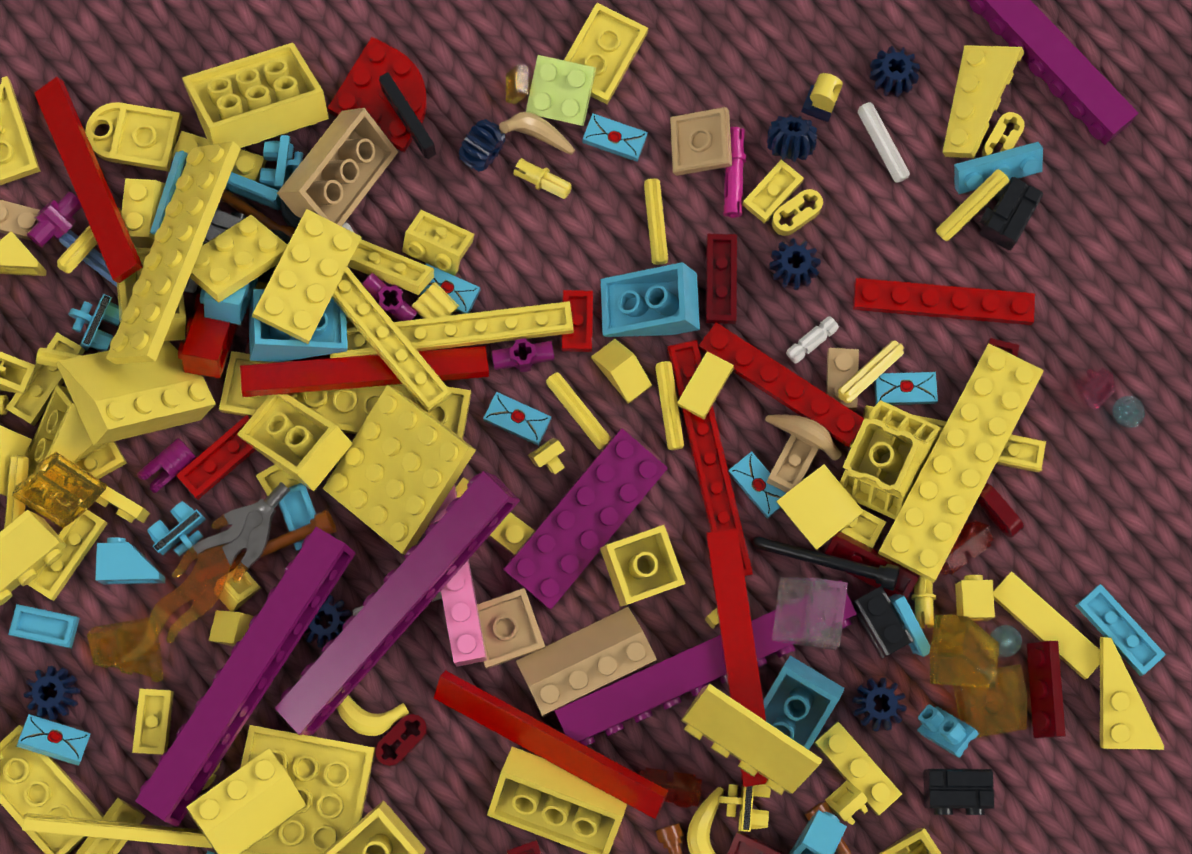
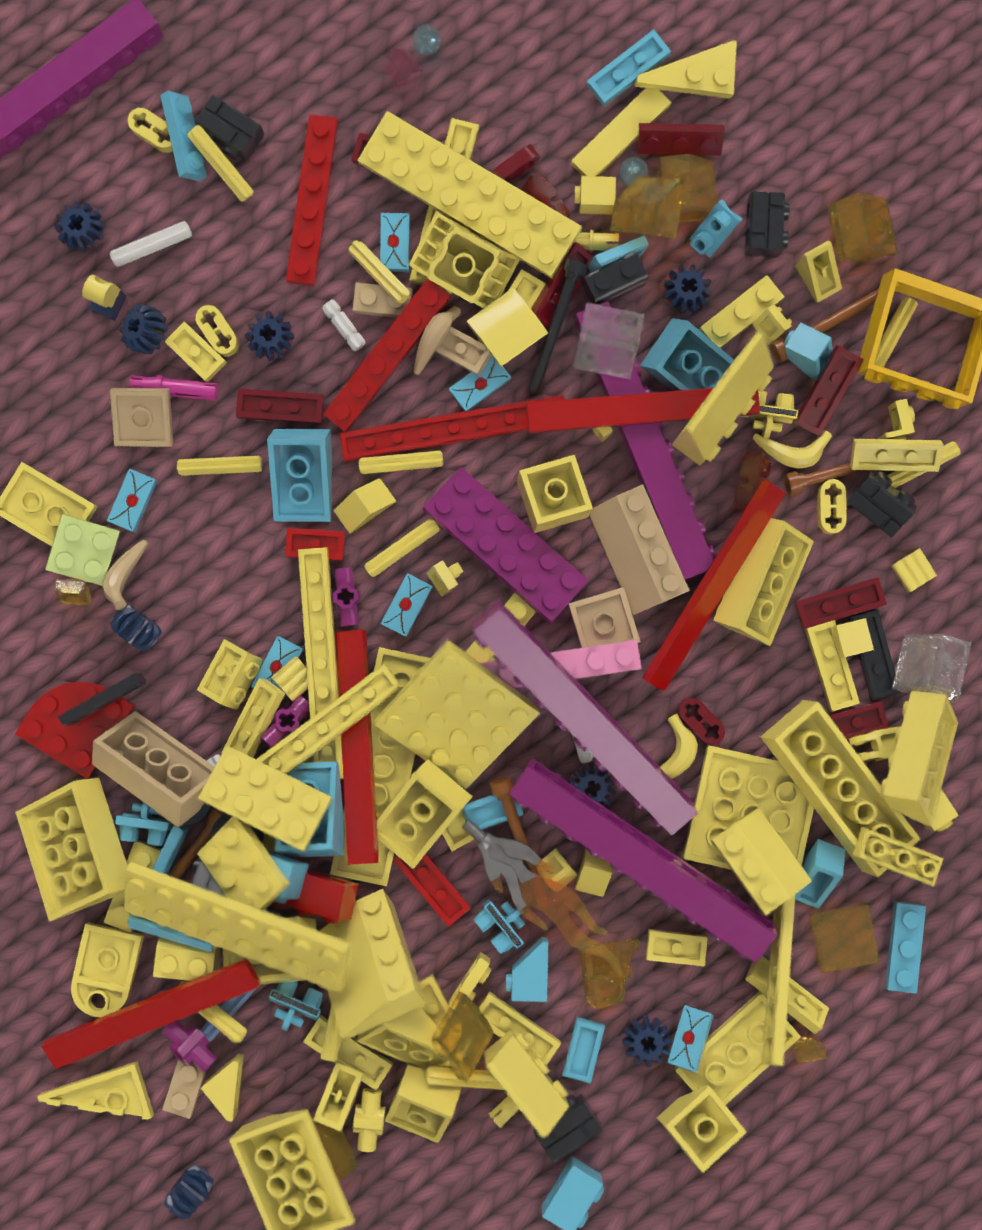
camera: 80 degrees left, 10 degrees up
magenta hinge [137,437,197,493] -> none
light yellow axle [513,158,572,199] -> none
light yellow tile [677,351,734,419] -> none
light yellow wing [943,45,1024,158] -> none

